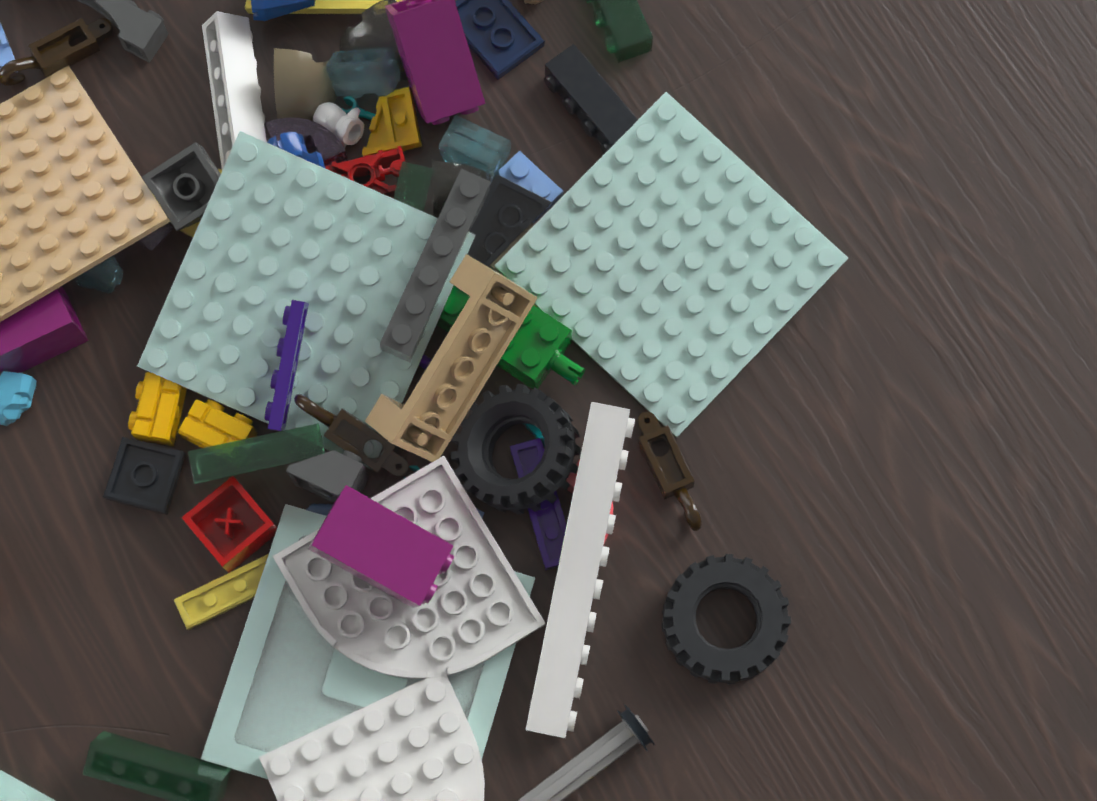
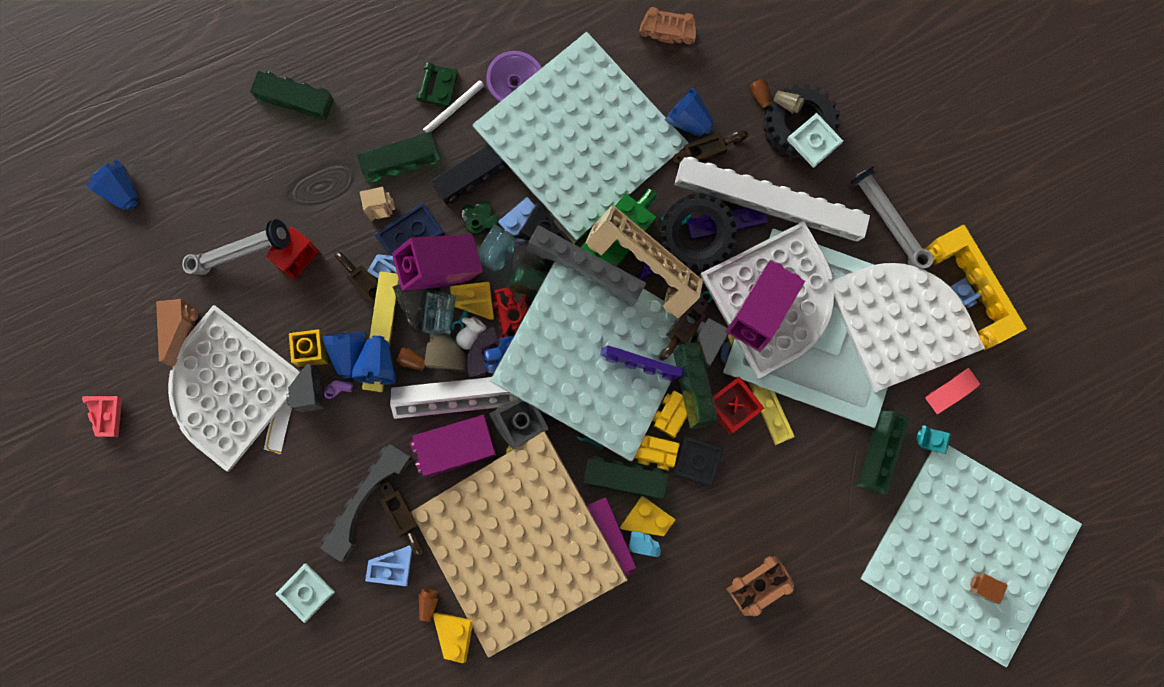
camera: 85 degrees left, 5 degrees up
none -> dark orange cone [396,348,425,371]
none -> magenta brick [410,415,498,478]
none -> dark green plate [416,63,458,107]
none -> white bar [423,80,484,135]
none -> dark green plate [462,201,499,235]
none -> medium lavender dish [486,51,541,102]
none -> clear green brick [583,456,668,500]
none -> yellow wing [620,496,676,536]
none -> nougat piece [639,7,696,45]
none -> blue cone [664,88,714,137]
none -> dark orange cone [749,78,772,109]
none -> dark tan cone [774,90,805,113]
none -> light aqua plate [787,113,843,168]

